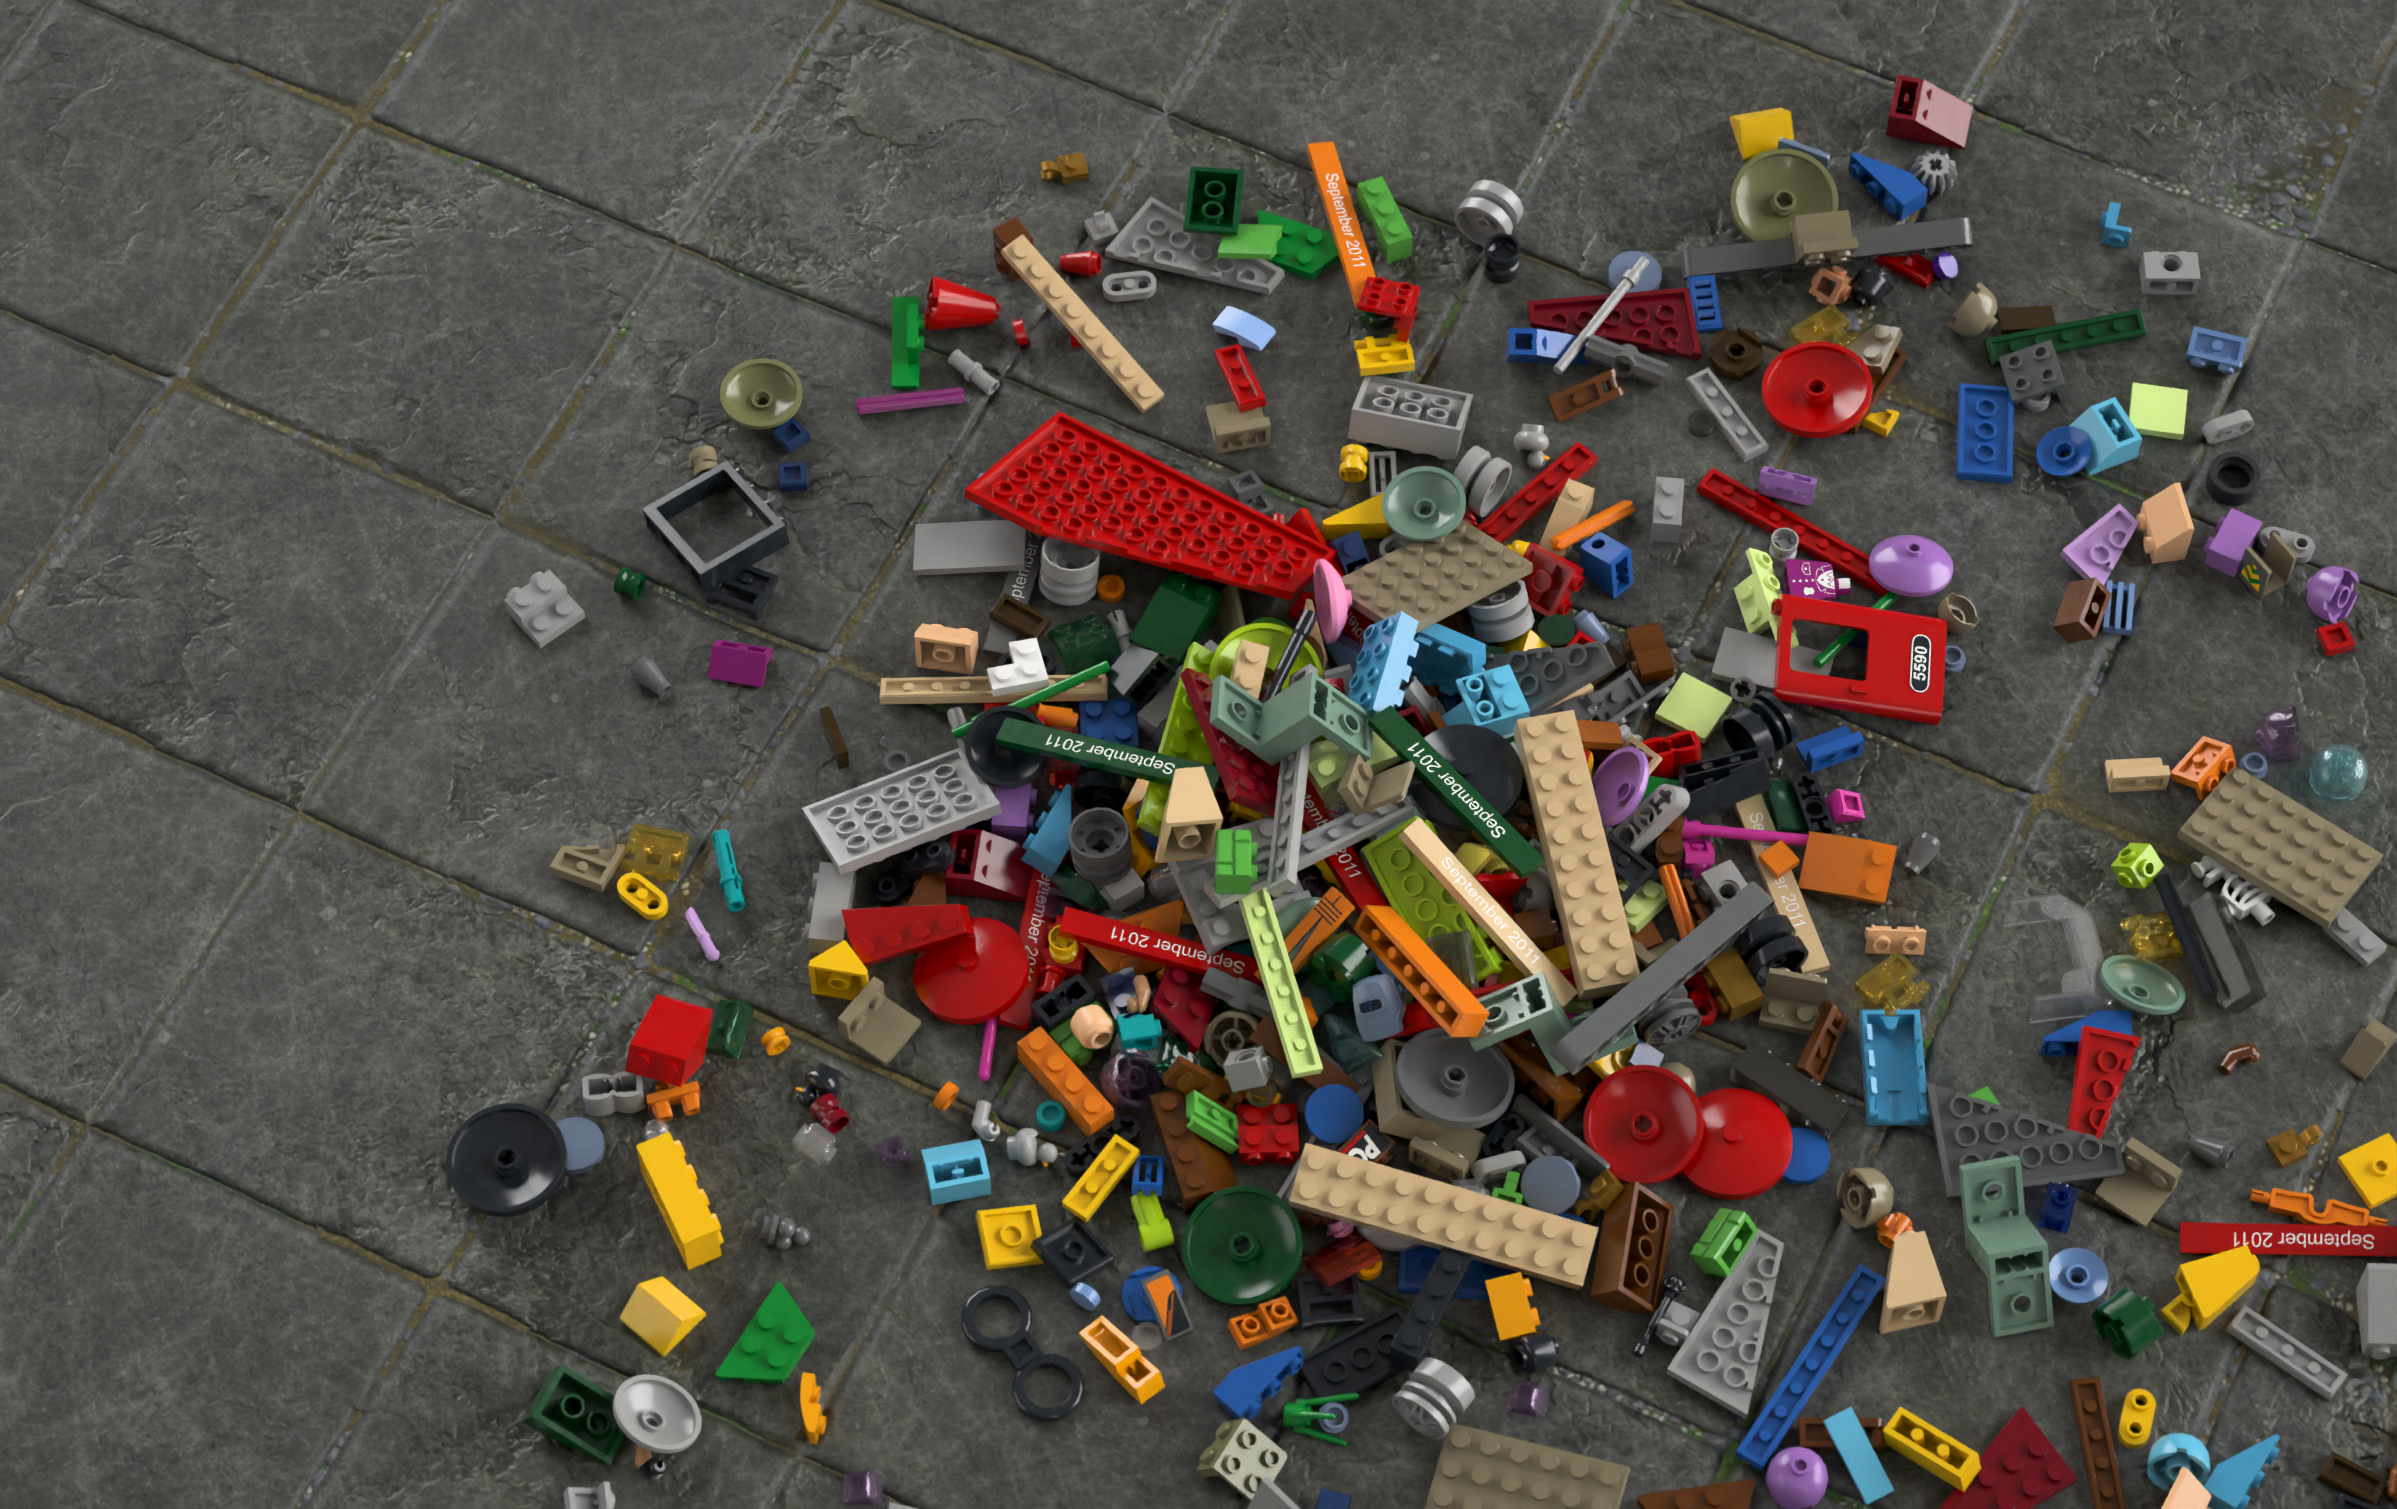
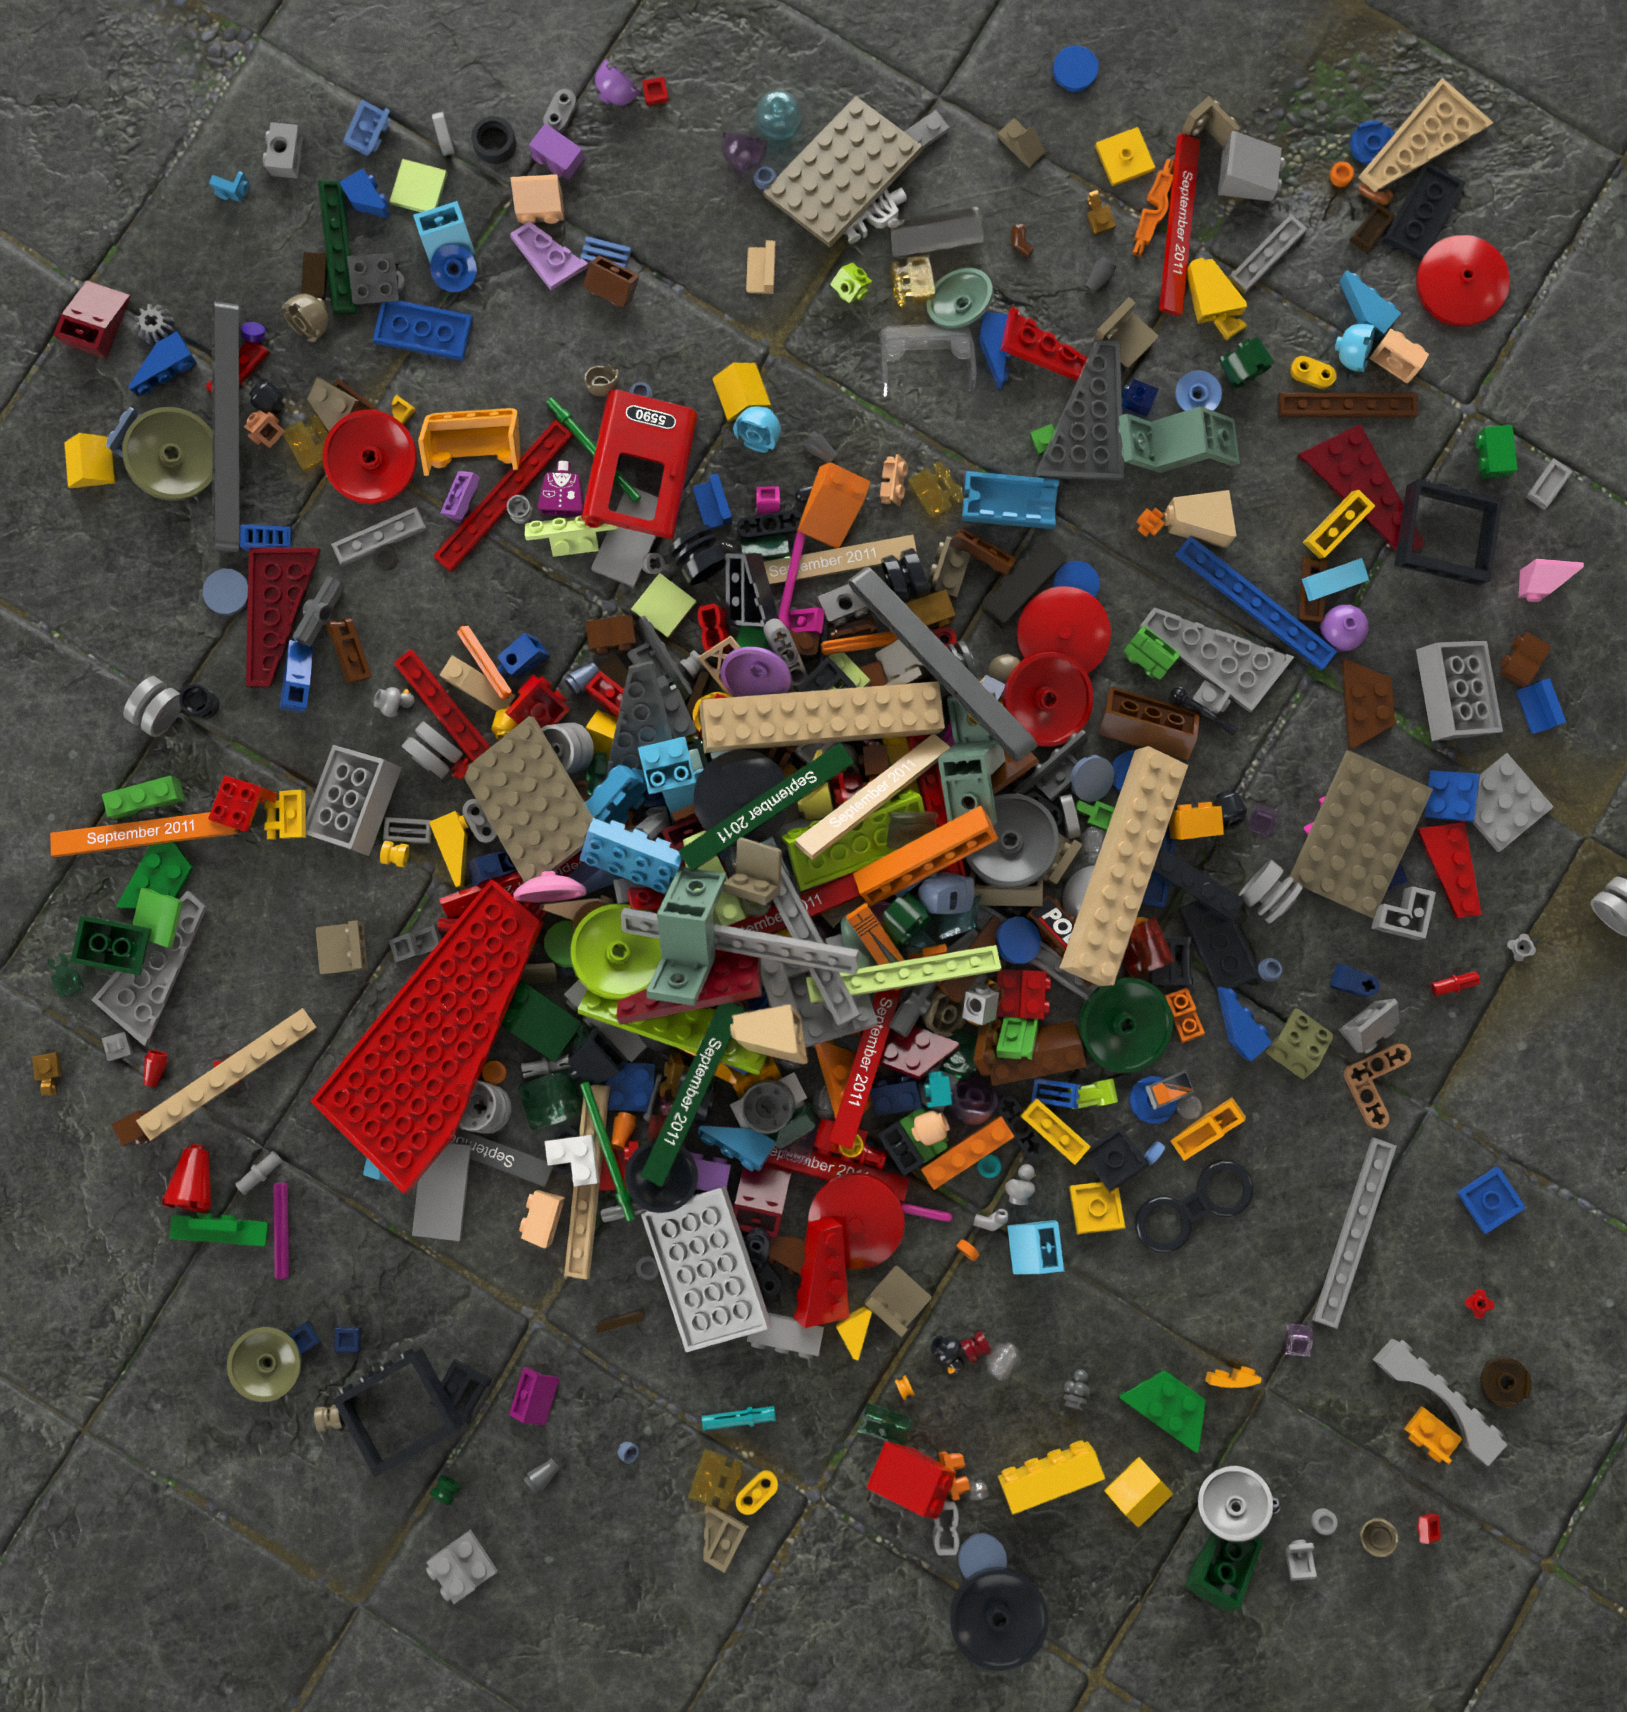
camera: 85 degrees left, 25 degrees up
lavender piece [685,907,720,961] -> none
clear purple plate [876,1136,911,1169] -> none
dark brown tile [989,593,1052,641] -> none
red tile [1011,318,1029,347] -> none
light grey plate [1102,271,1156,302] -> none
medium nougat arm [1127,975,1151,1014] -> none
light blue slope [1212,306,1276,351] -> none
red tile [1214,344,1266,412] -> none
bright green brick [1215,829,1257,895] -> none
tan brick [1230,640,1270,700] -> none
black piece [1258,609,1318,703] -> none
green plant [1284,1393,1359,1446] -> none
sand green dish [1382,466,1466,542] -> none
clear green piece [1538,614,1575,649] -> none
light grey bar [1553,257,1649,375] -> none
pearl gold plate [1572,1168,1624,1223] -> none
dark orange tile [1576,720,1624,750] -> none
light grey brick [1651,476,1684,543] -> none
dark brown plate [1708,328,1764,382] -> none
orange tile [1758,840,1800,880] -> none
dark tan bracket [1787,210,1858,266] -> none
dark tan cylinder [1837,1168,1894,1228] -> none
medium lavender dish [1869,535,1953,597] -> none
black axle [2153,872,2219,999] -> none
orange bracket [2170,736,2237,801] -> none
dark tan piece [2237,532,2297,600] -> none
none -> clear green plate [47,953,85,998]
none -> blue slope [339,169,390,218]
none -> light orange windscreen [418,408,520,476]
none -> sand blue hinge [617,1442,639,1464]
none -> yellow slope [712,363,771,421]
none -> medium azure cylinder [733,407,781,453]

